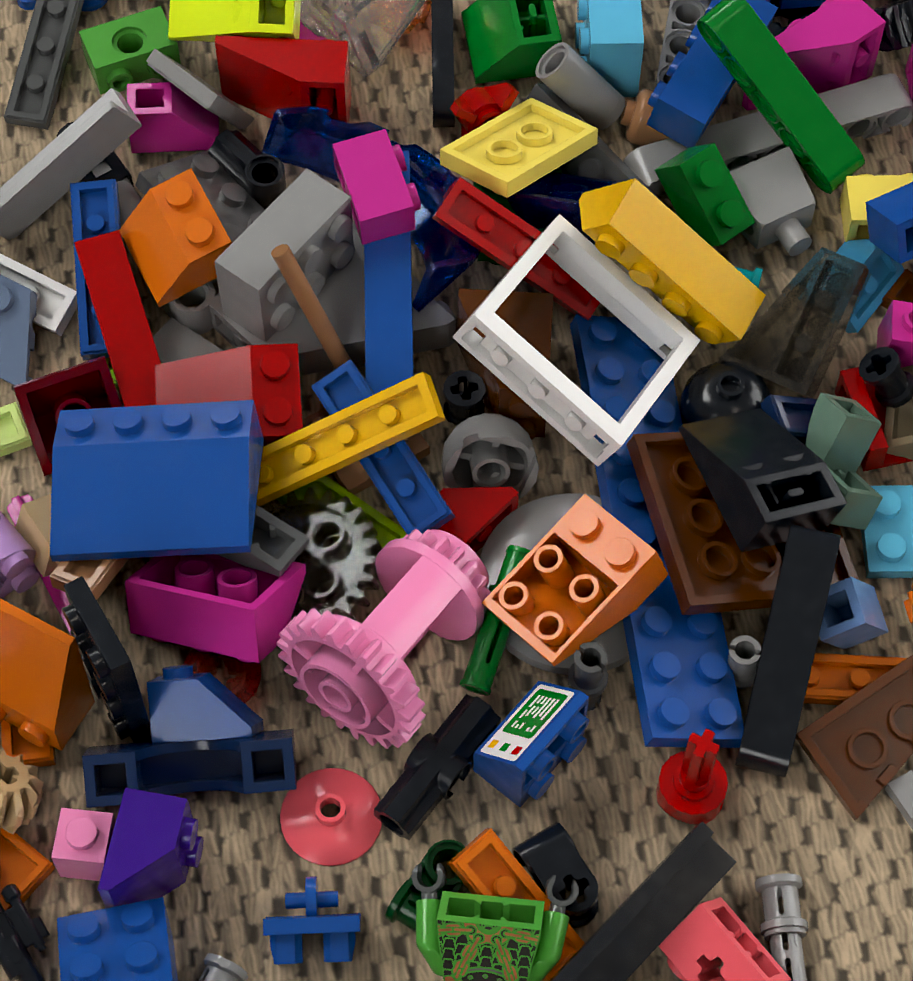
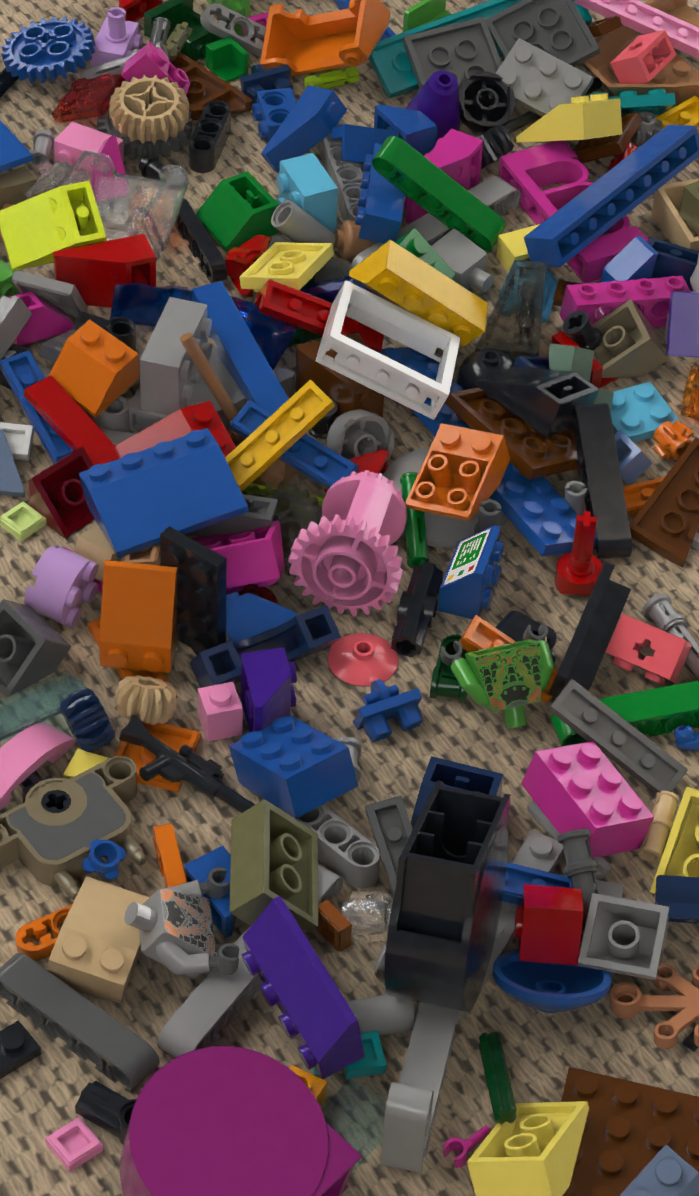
camera: 25 degrees left, 15 degrees down
dark pink brick [332,129,421,245] -> none

